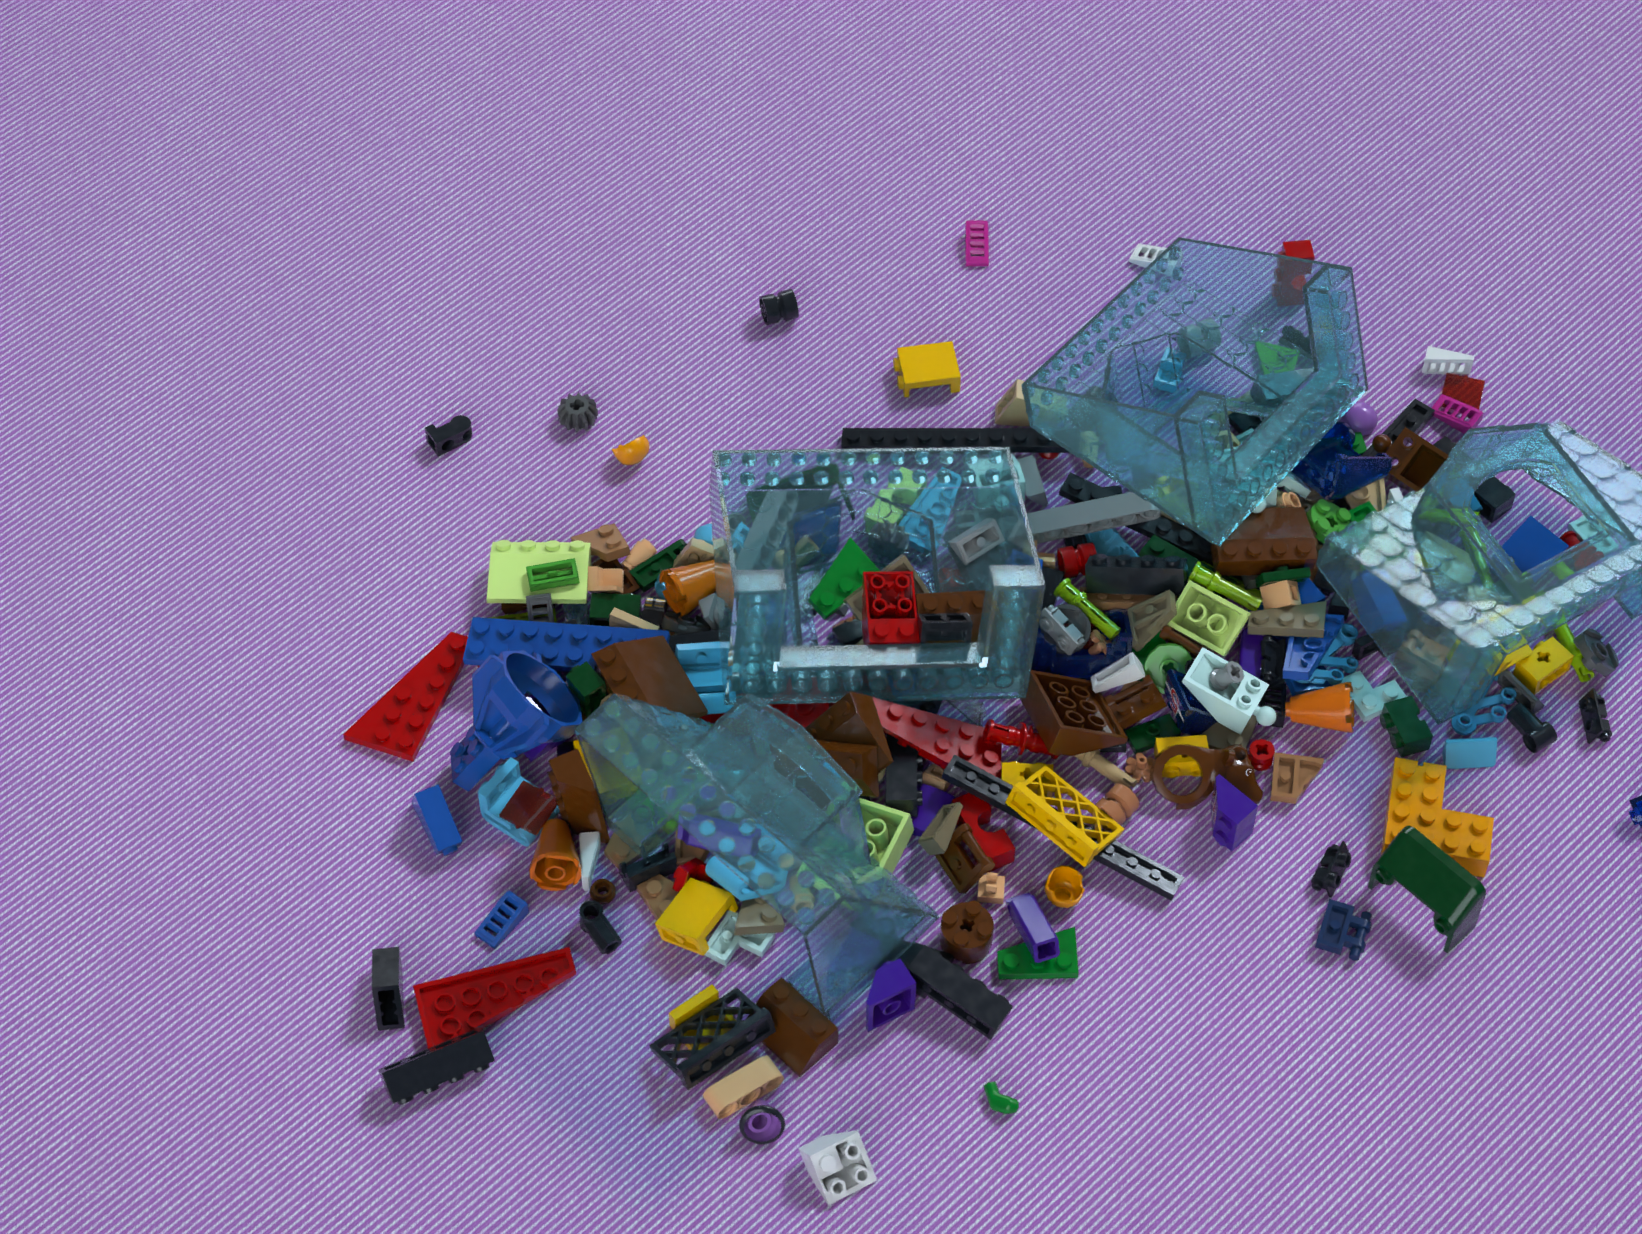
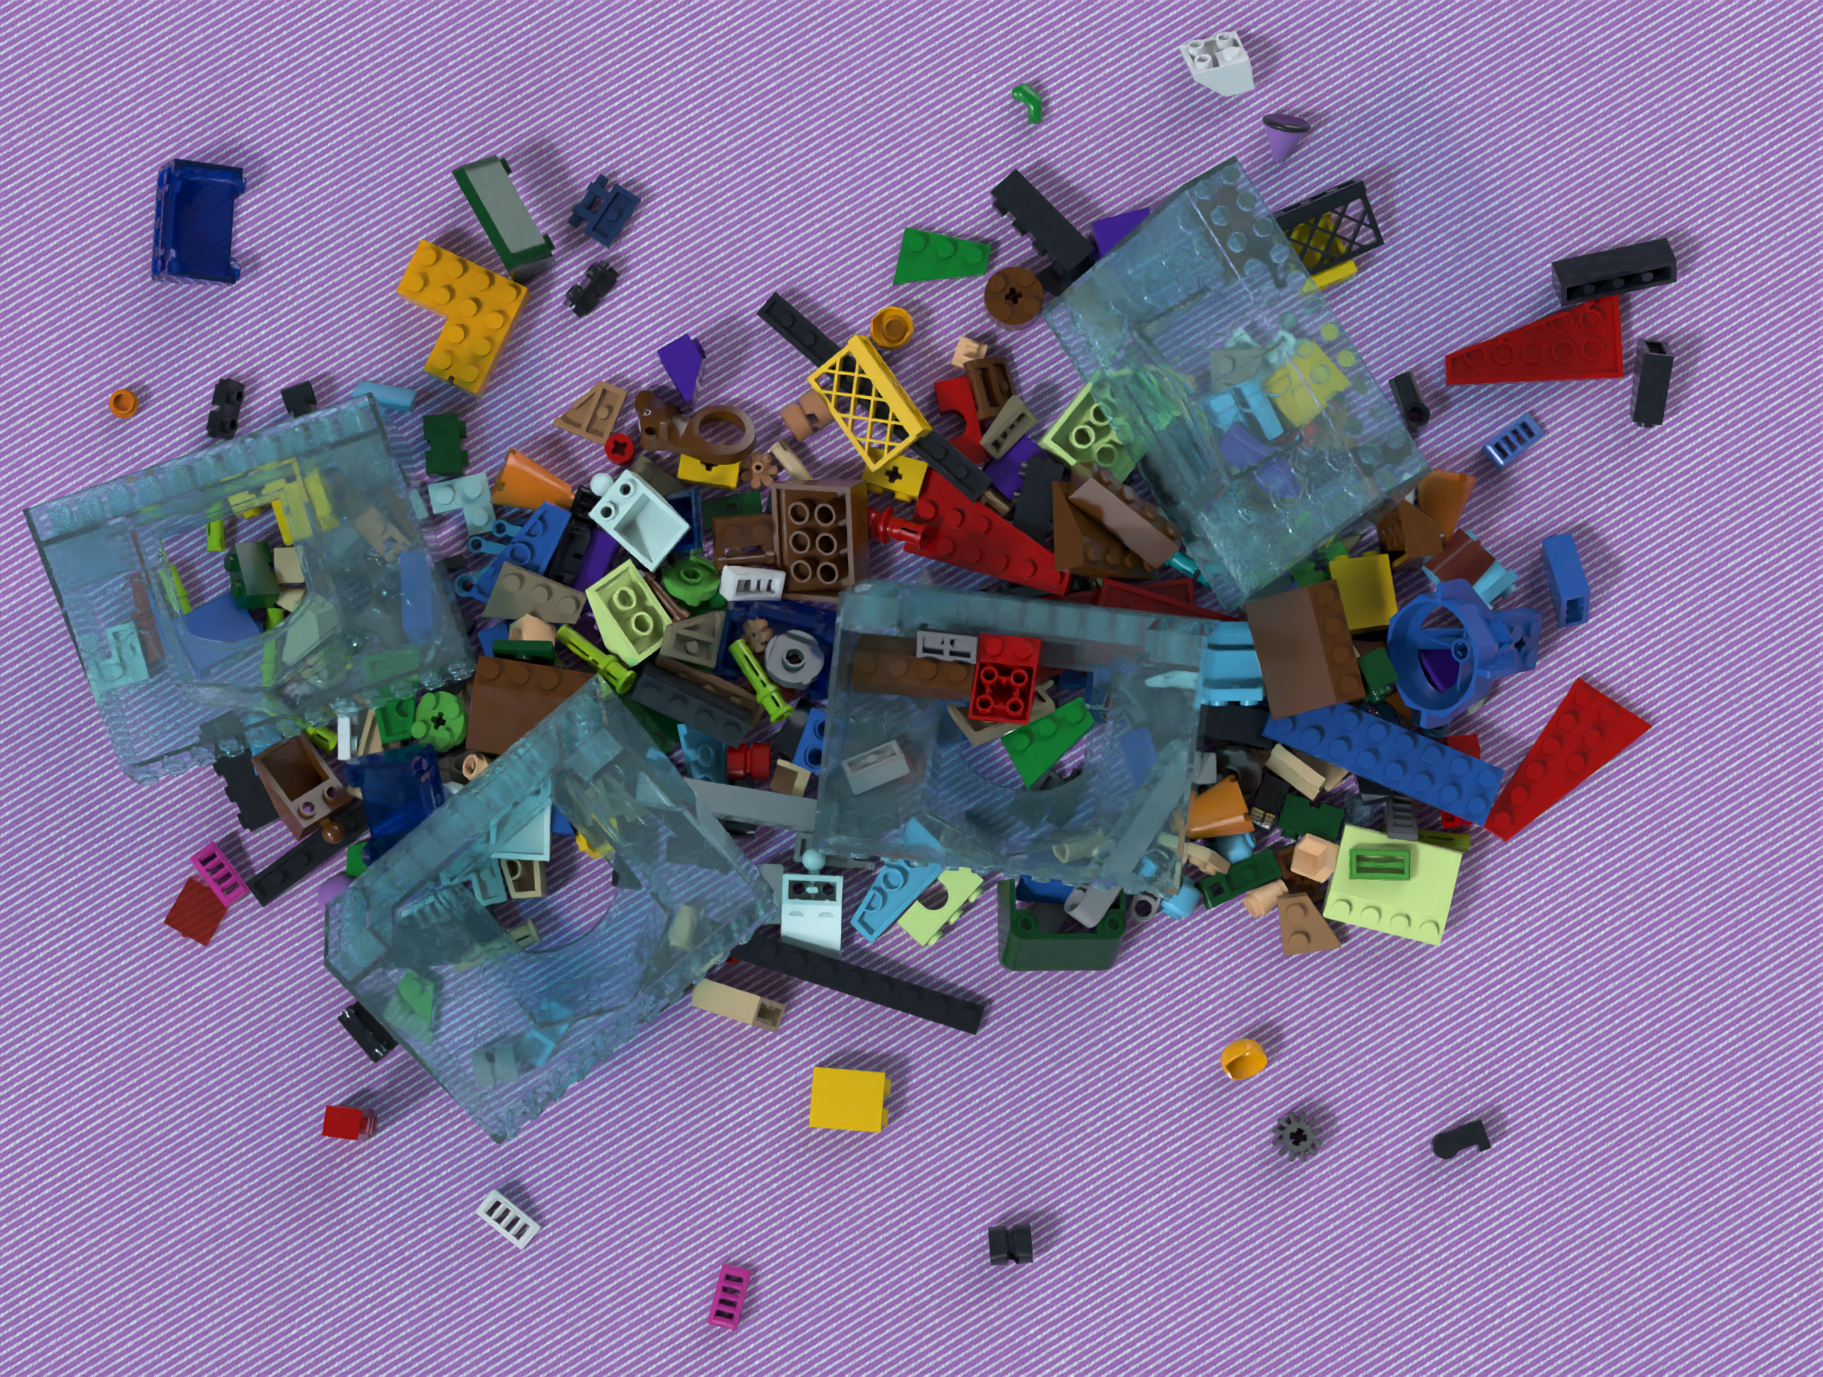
camera: 165 degrees left, 30 degrees up
light nougat beam [703,1055,784,1119] -> none
dark purple piece [1005,892,1060,963] -> none
light grey hinge [1036,604,1085,656] -> none
light grey bush [1210,661,1244,691] -> none
white slope [1422,346,1474,374] -> none

